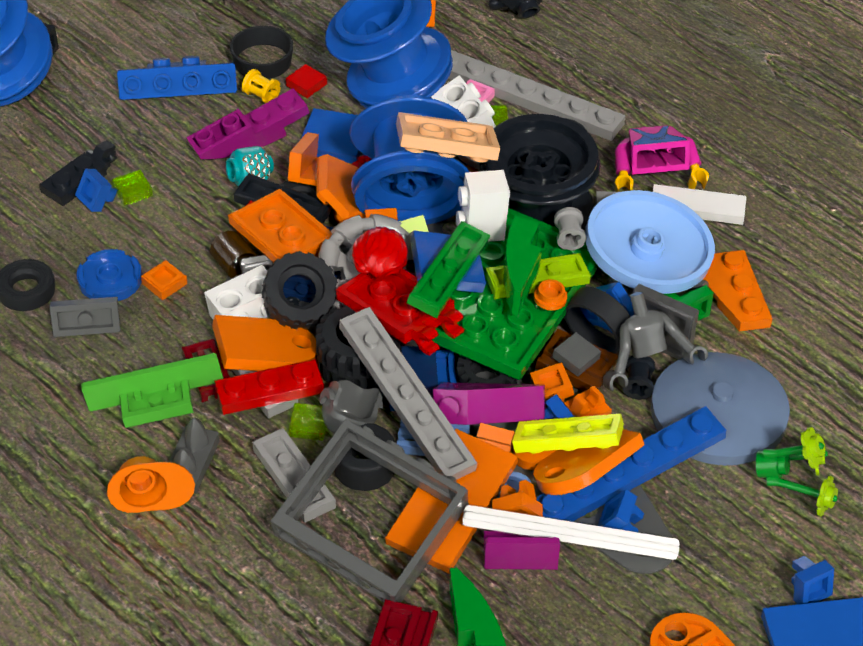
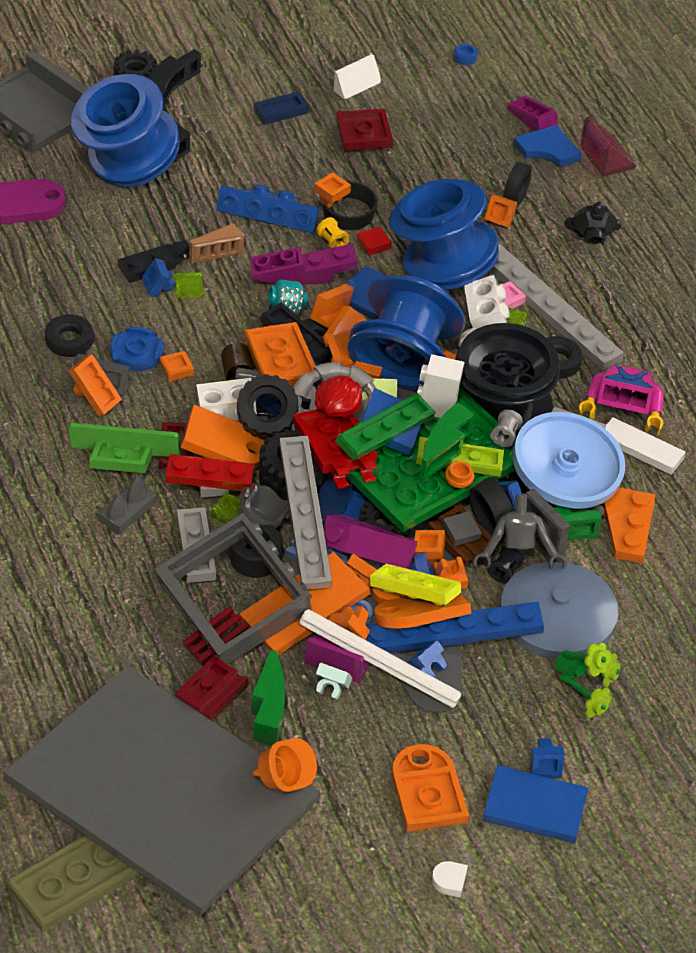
camera: 20 degrees right, 0 degrees up
orange piece [107,456,195,513] -> none
light nougat plate [396,112,500,162] -> none
none -> orange tile [68,354,122,416]
none -> dark red tile [183,606,249,667]
none -> medium nougat slope [189,223,244,263]
none -> orange tile [314,172,351,208]
none -> light aqua tile [316,663,353,700]

